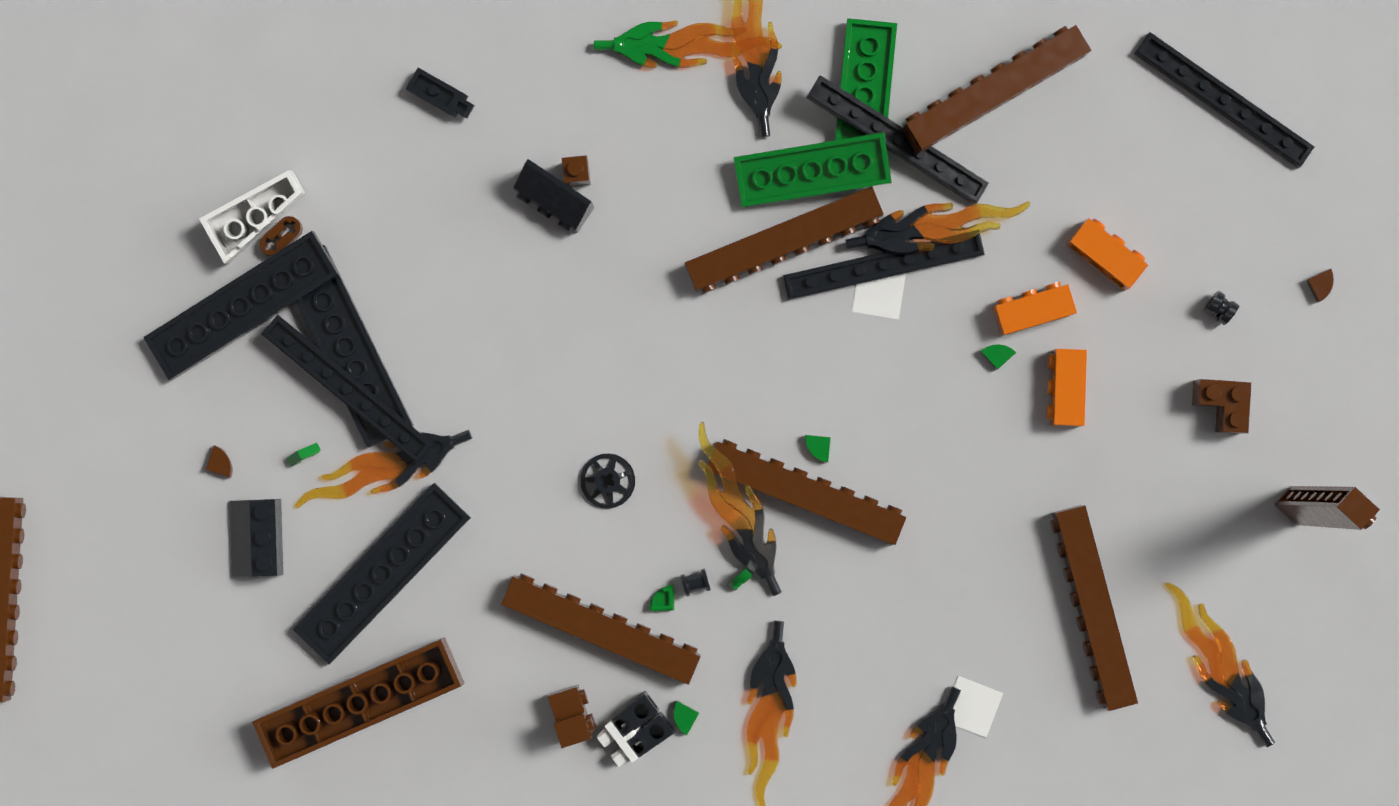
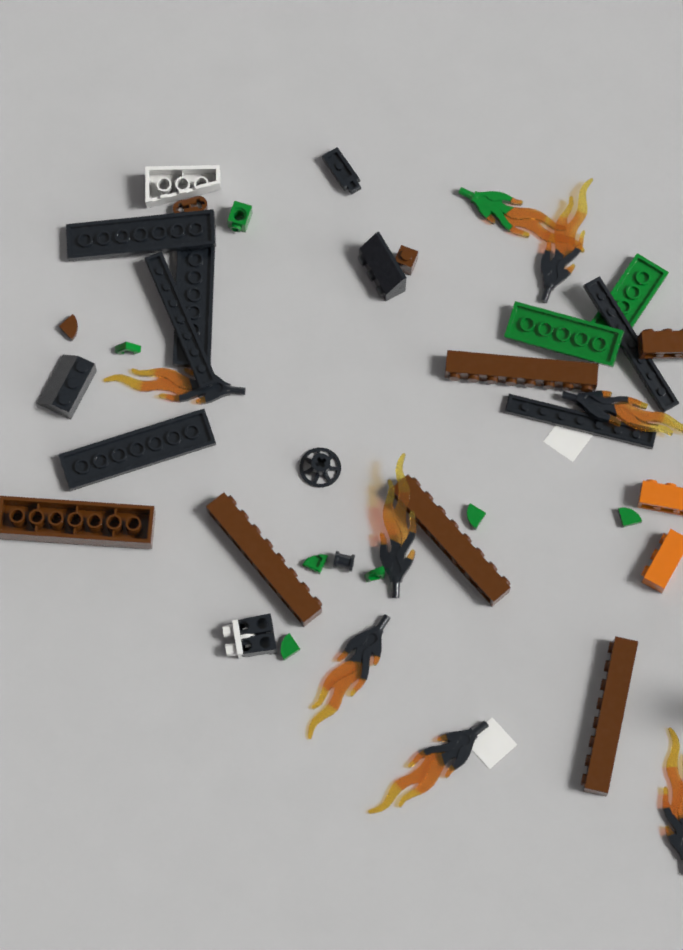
camera: 25 degrees right, 15 degrees down
reddish brown brick [548,685,596,749] -> none
none -> green brick [227,201,253,233]

